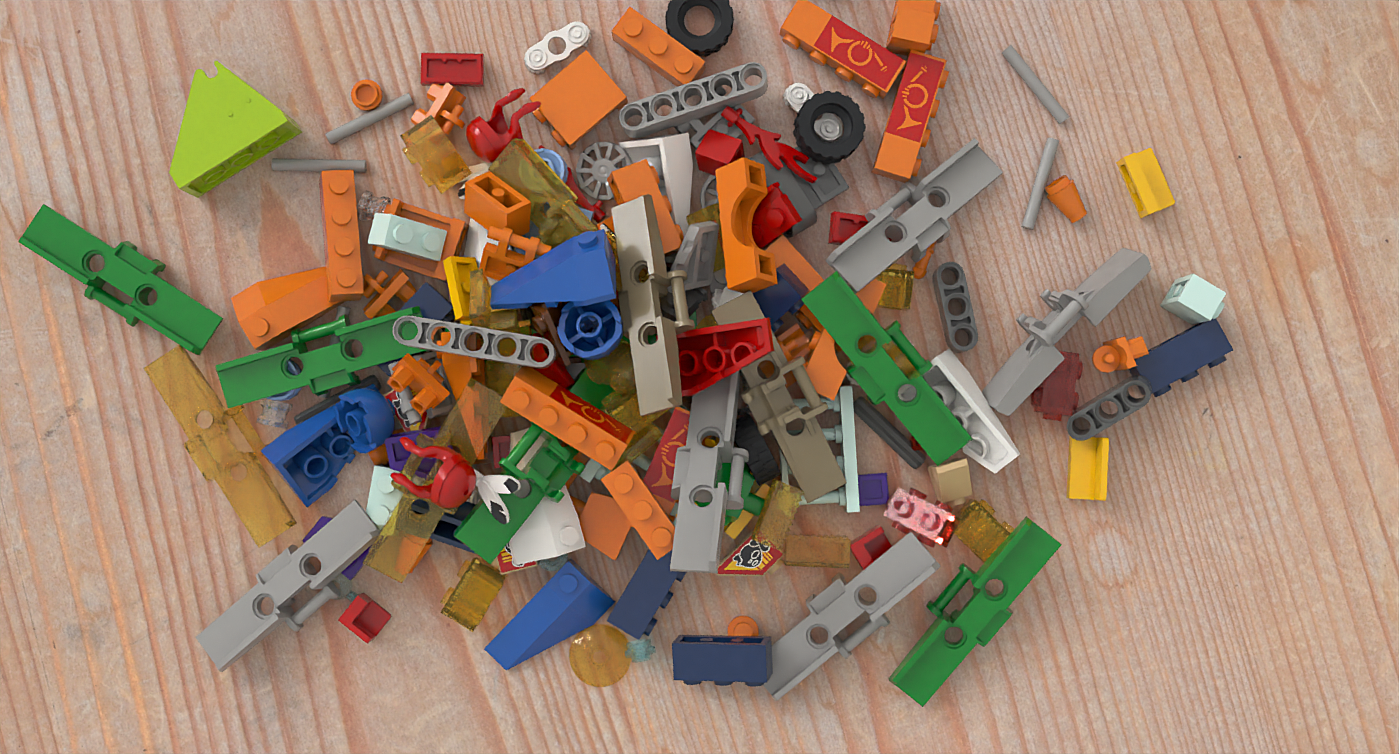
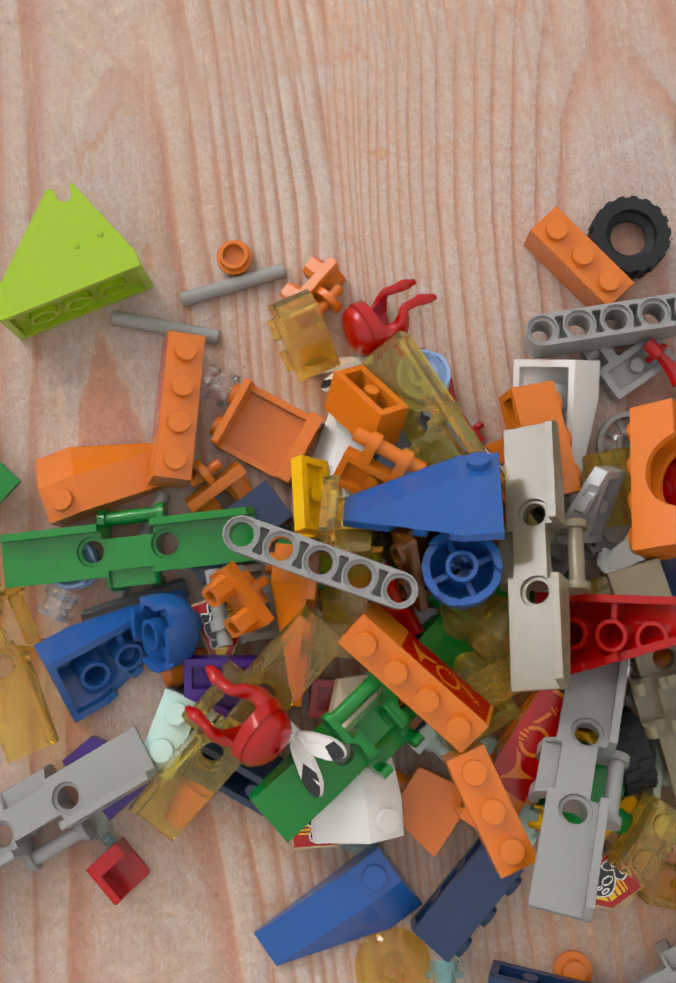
camera: 15 degrees right, 5 degrees down
light aqua brick [368,213,447,261] -> none
red plate [420,53,484,87] -> none
clear yellow brick [440,557,508,632] -> none
white piece [524,22,592,74] -> none
orange panel [529,50,628,150] -> none
light grey wheel [576,141,633,200] -> none
red panel [695,129,745,176] -> none

